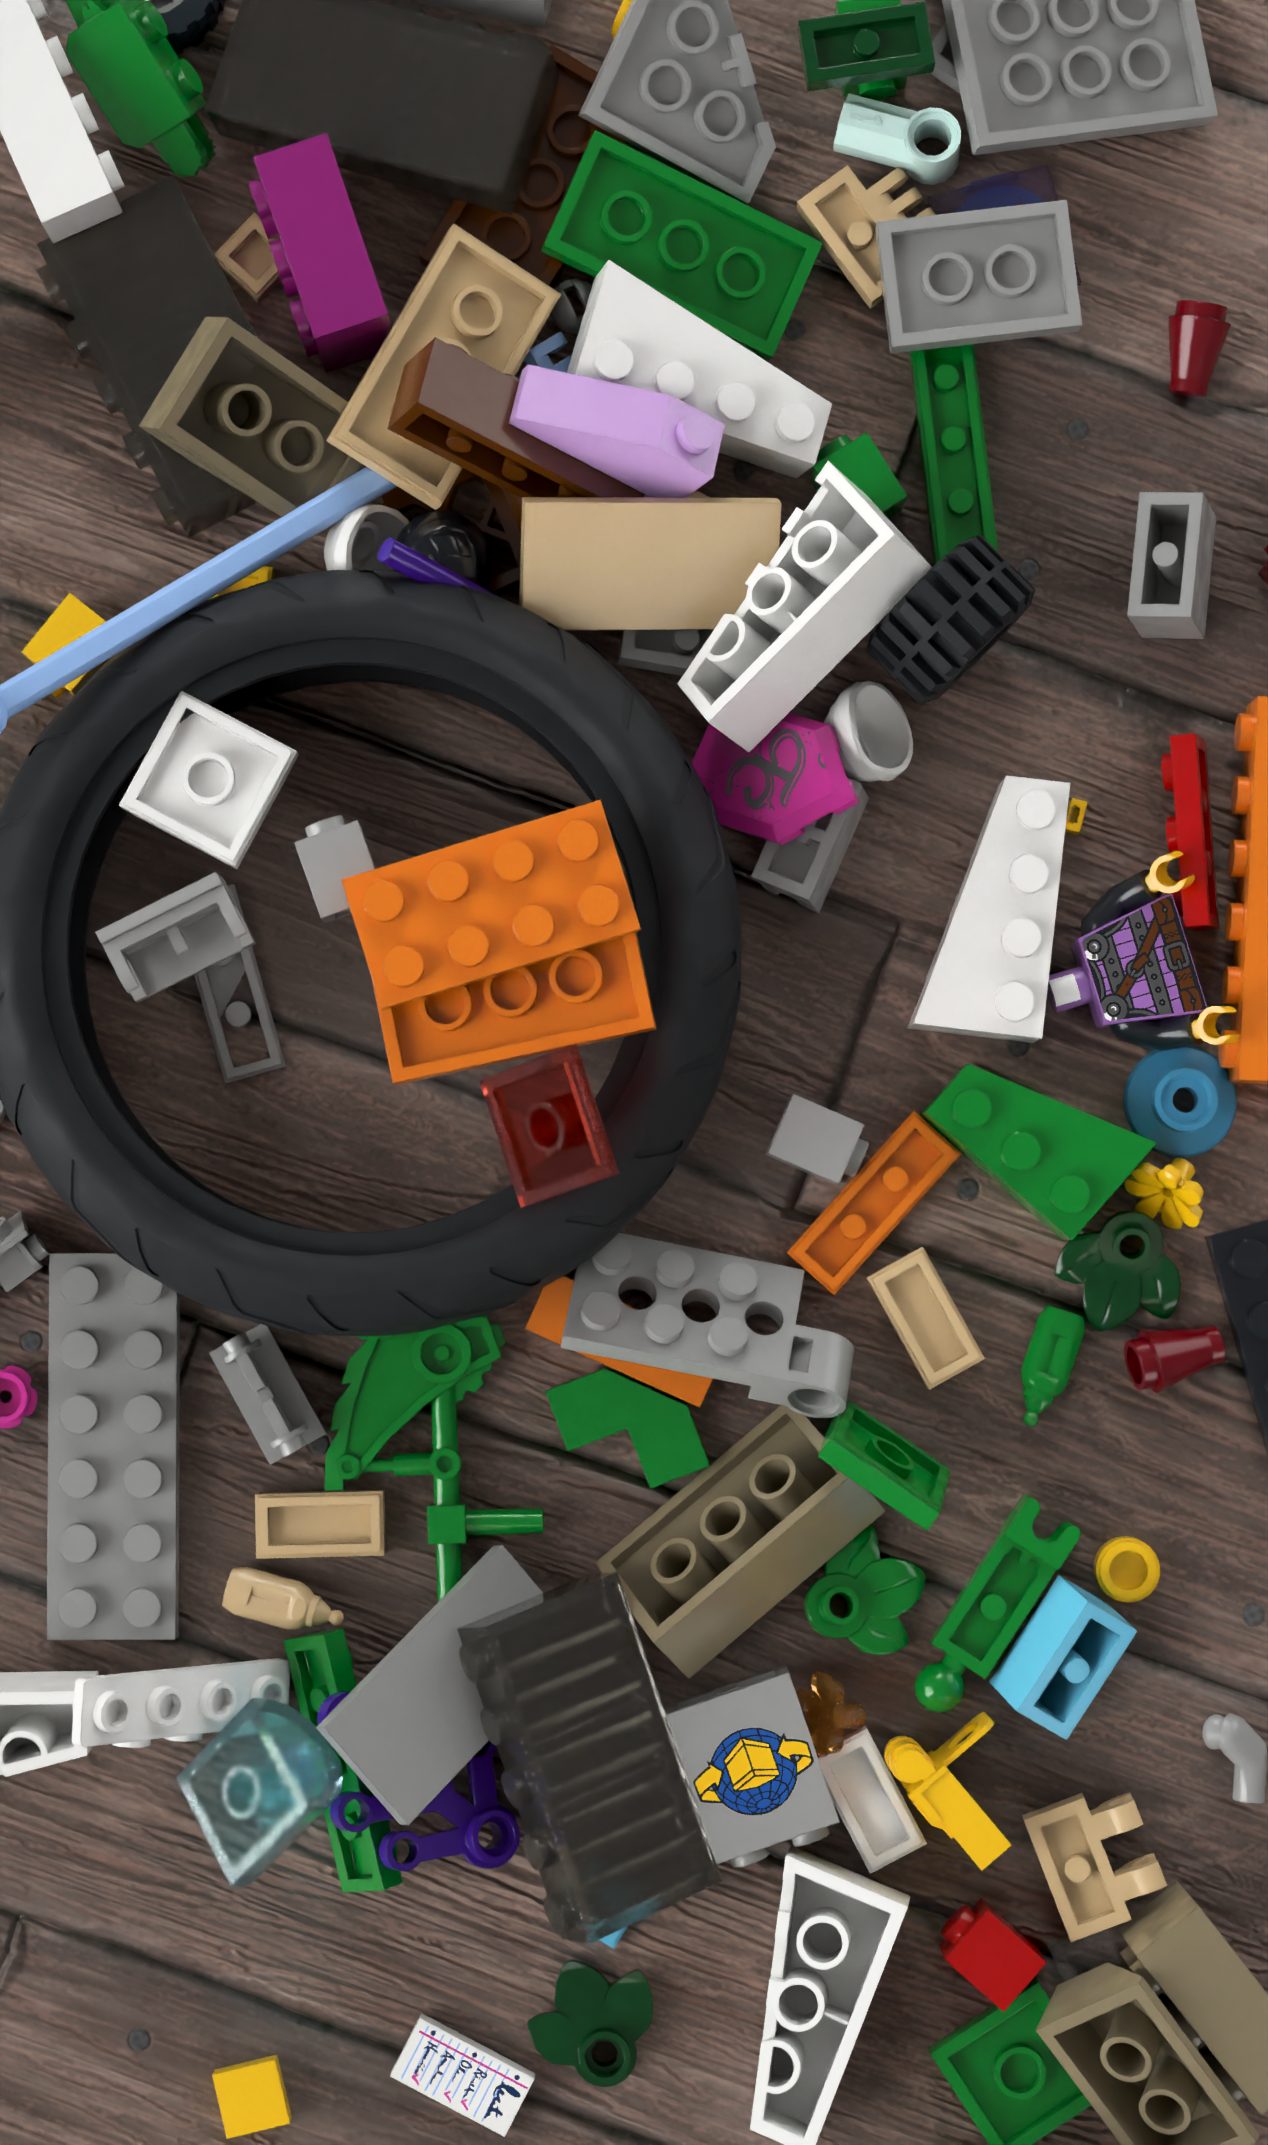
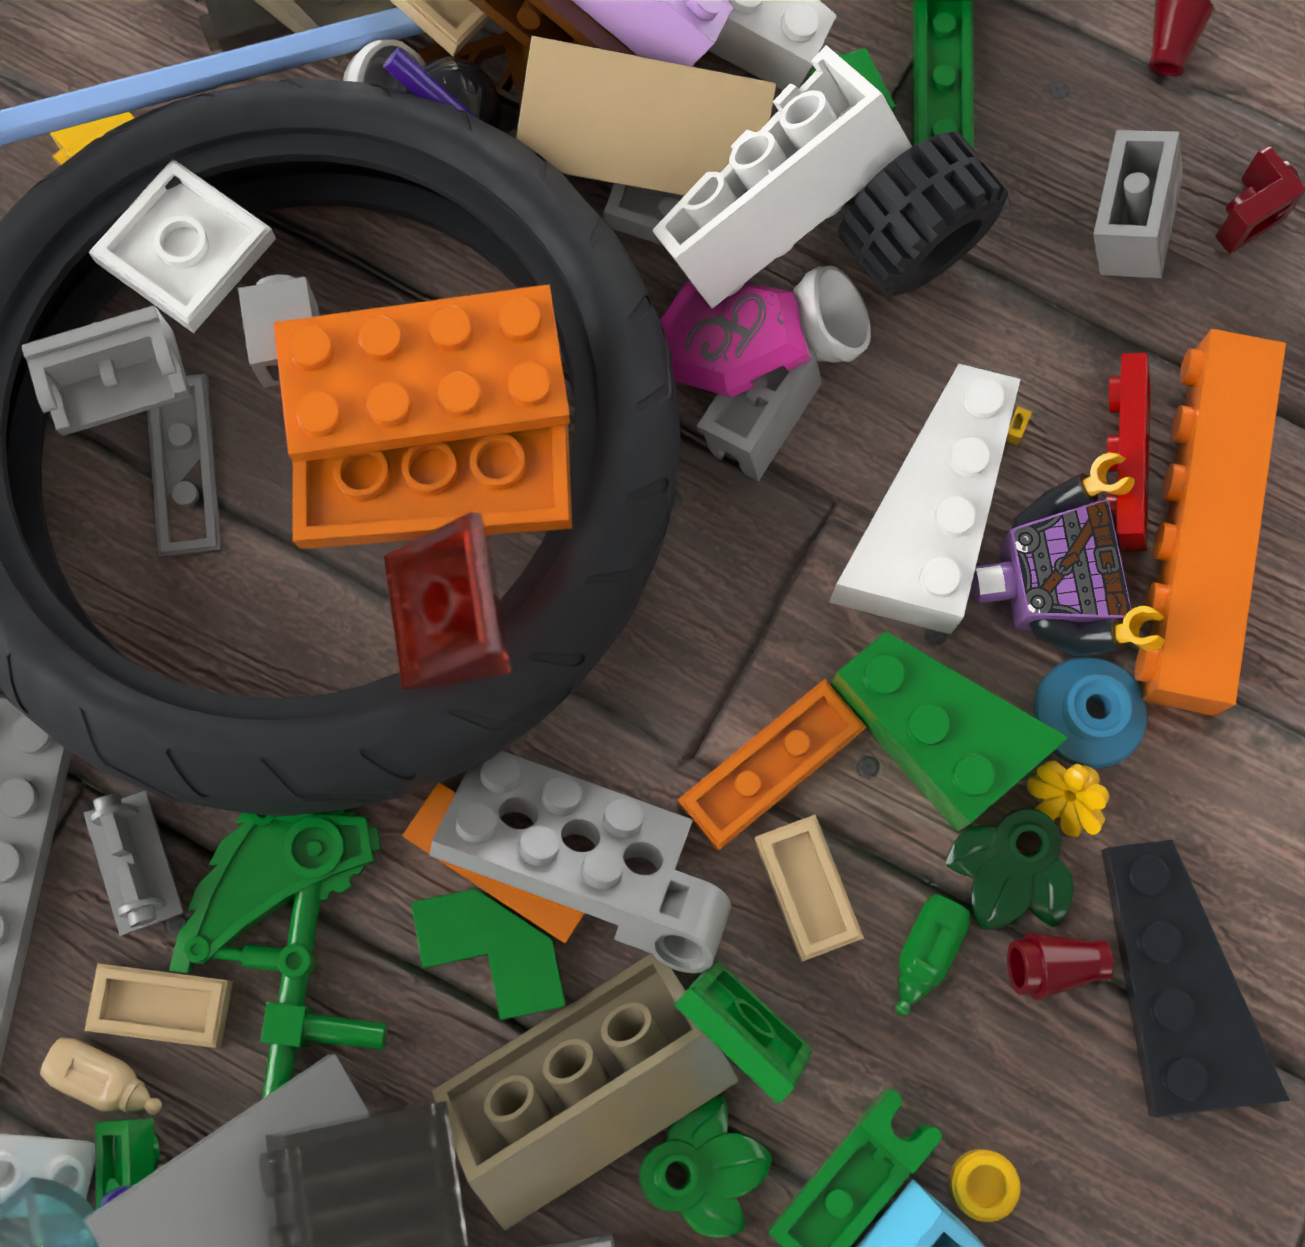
camera: 10 degrees right, 10 degrees down
light grey brick [766,1094,869,1185] -> none

